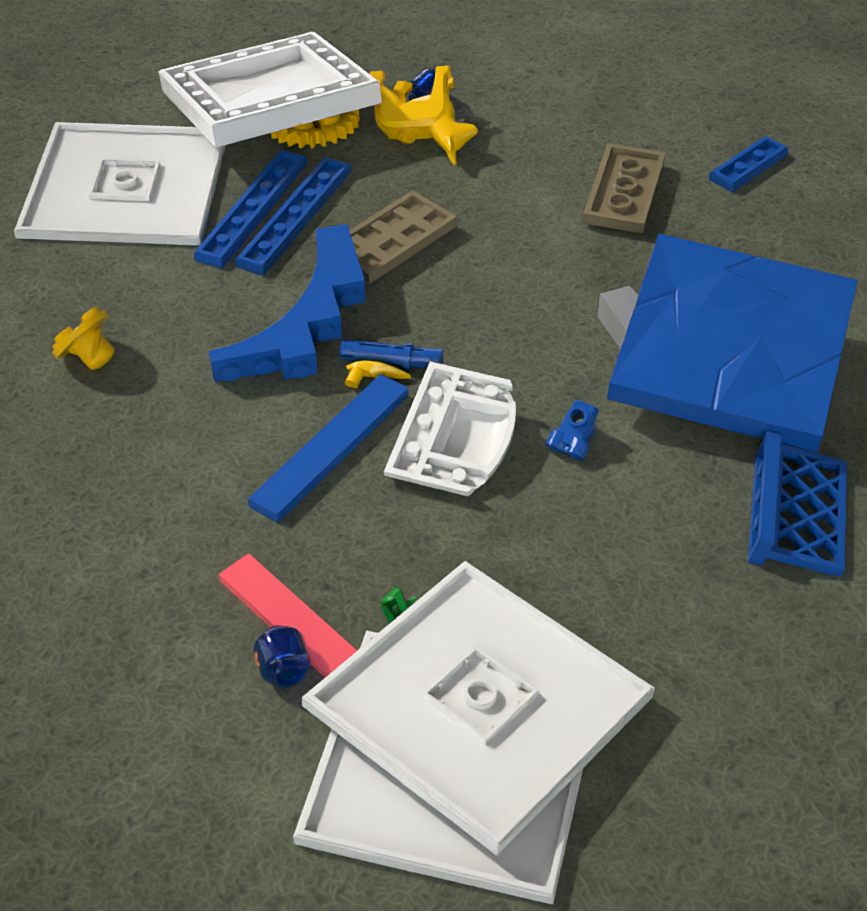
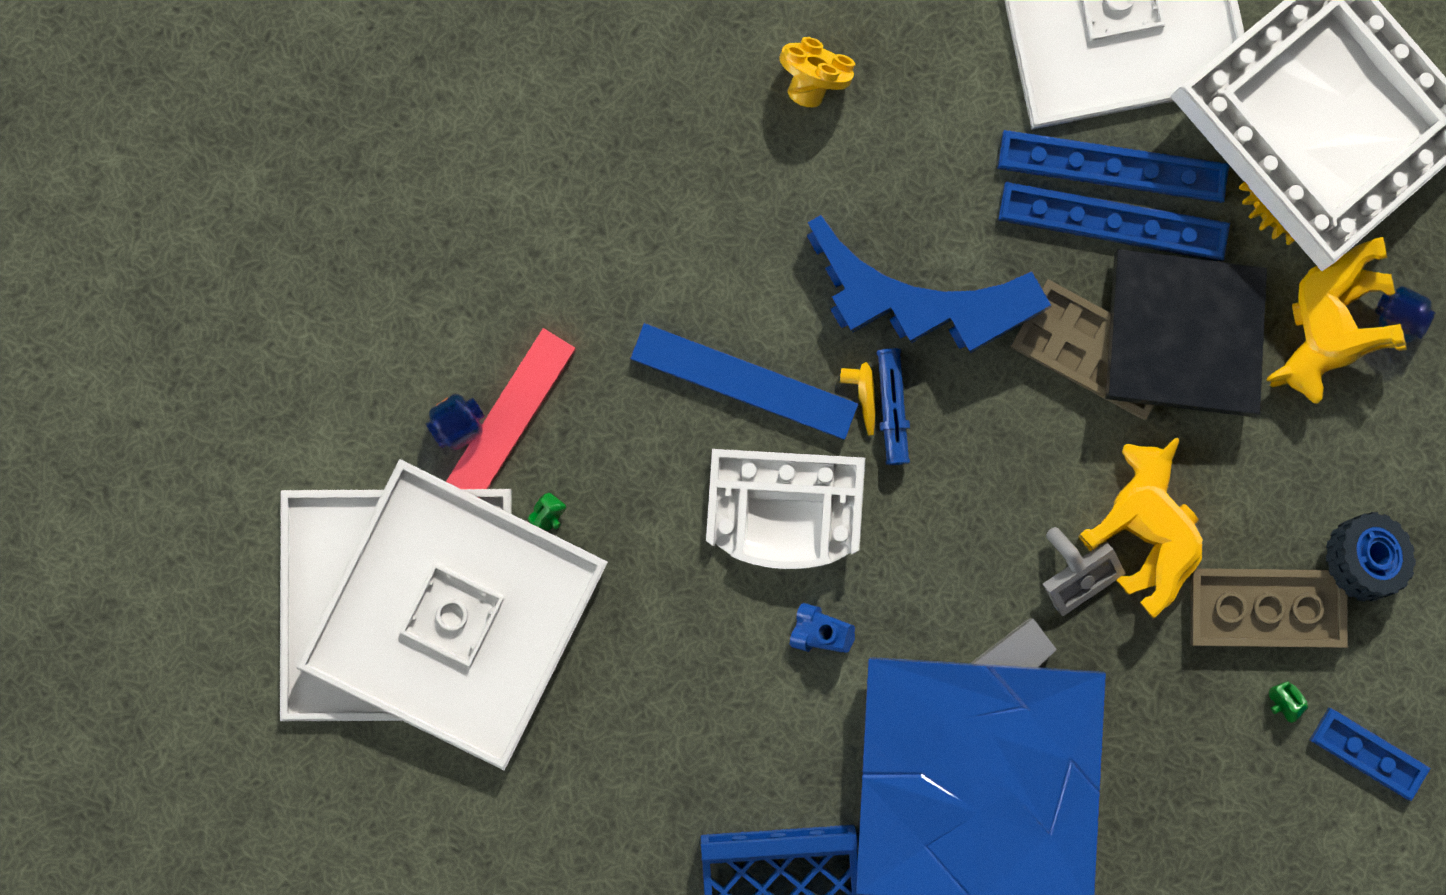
camera: 75 degrees right, 40 degrees up
none -> light grey plate [1043,527,1126,616]
none -> yellow animal [1078,437,1203,619]
none -> black tile [1105,249,1267,418]
none -> green piece [1268,681,1308,723]
none -> black wheel [1326,512,1416,602]

